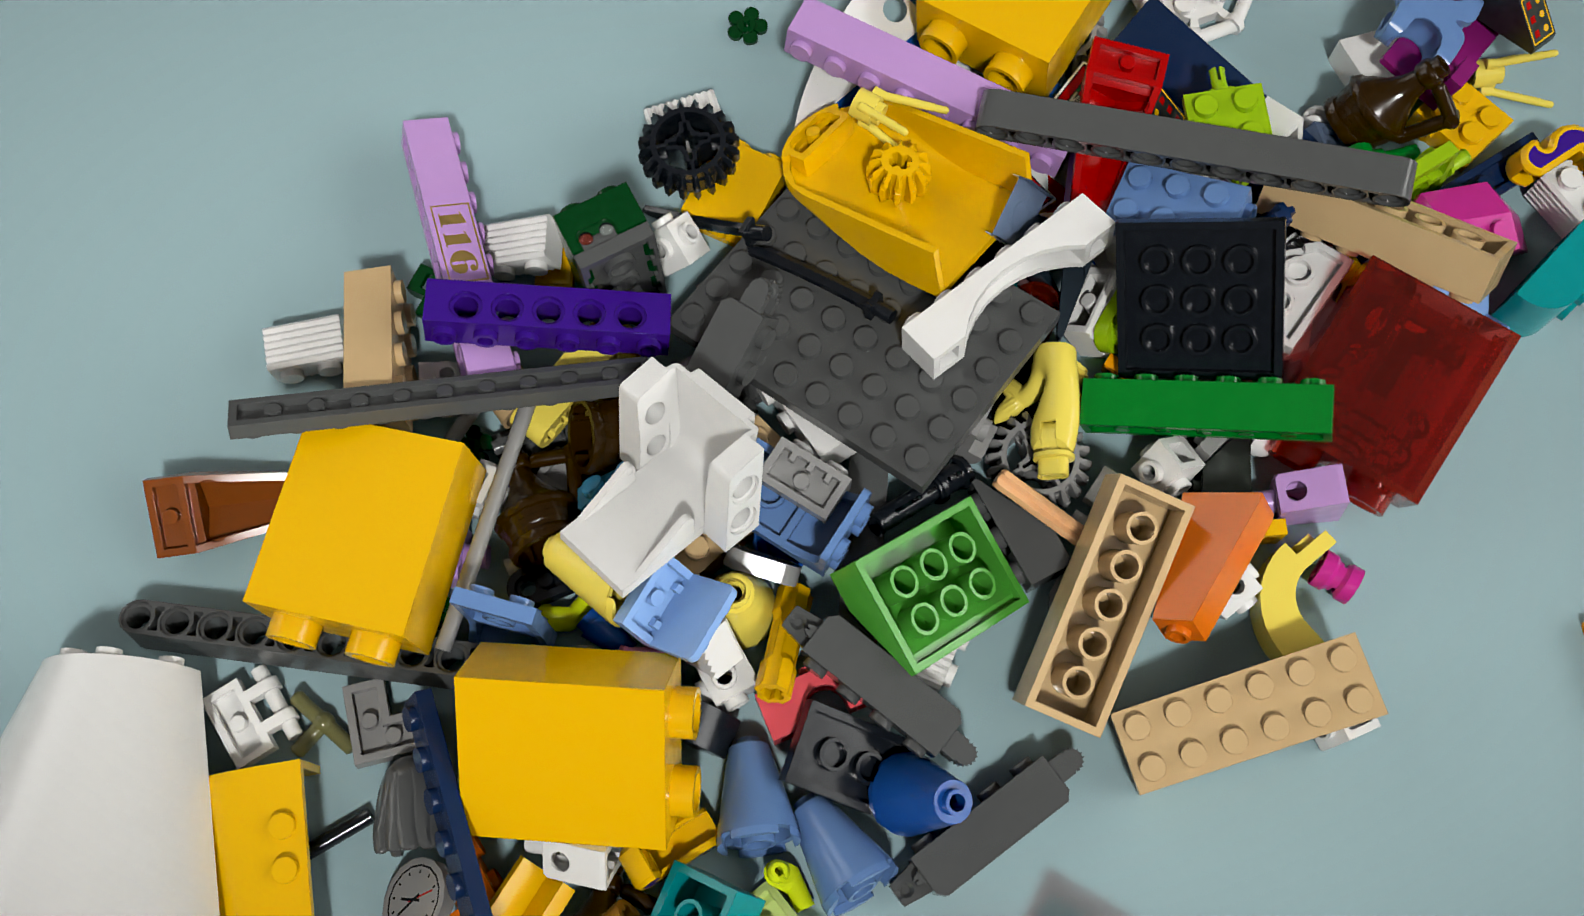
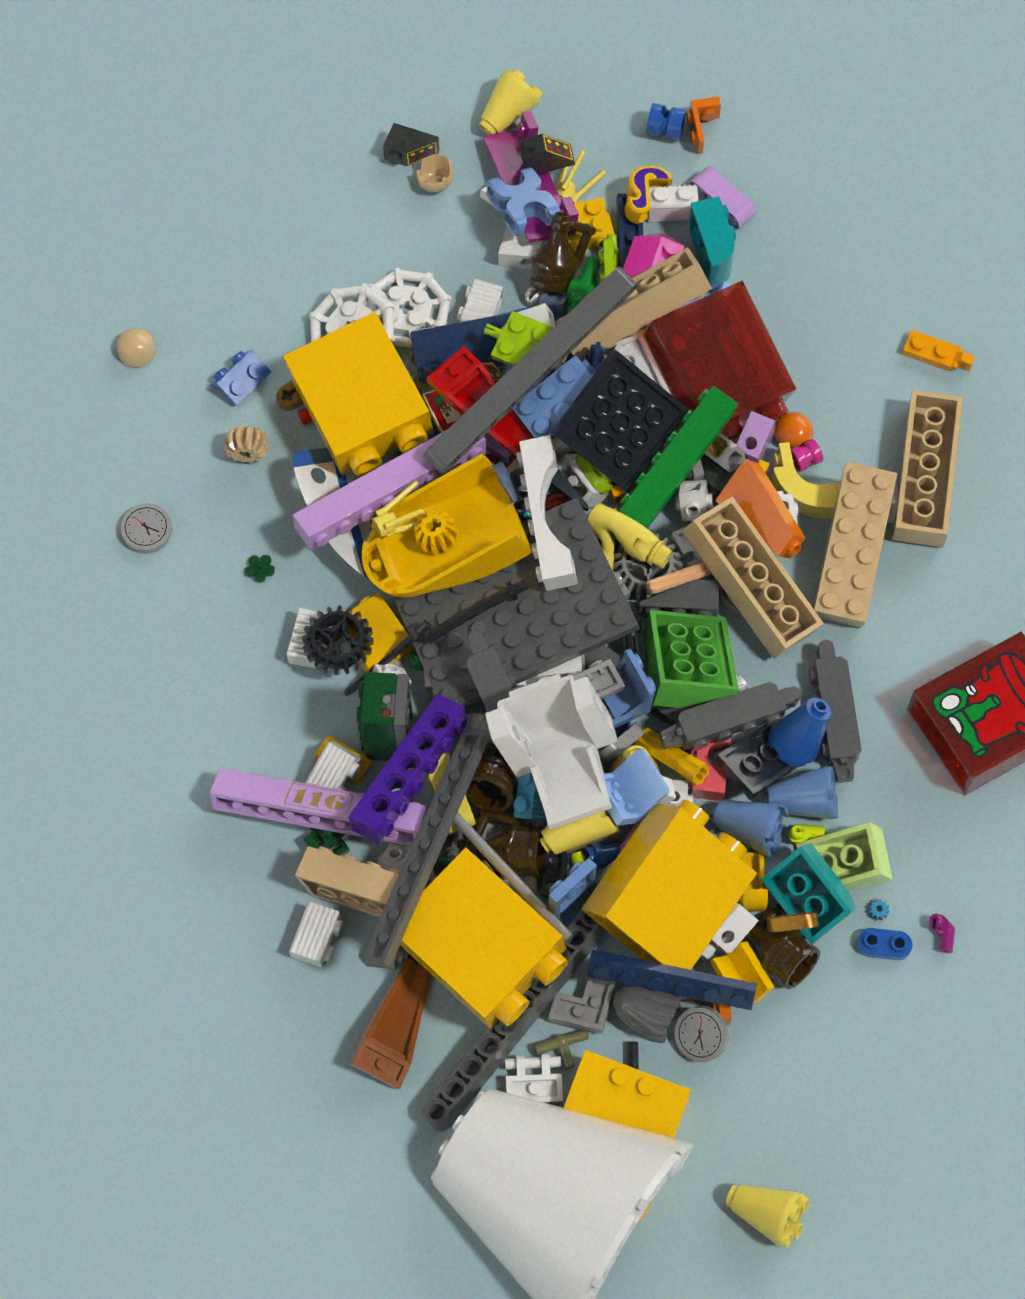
camera: 60 degrees left, 5 degrees down
none -> white brick [457,278,504,322]
none -> light grey rock [705,433,745,472]
none -> orange hair [774,412,814,448]
none -> tan brick [892,390,963,547]

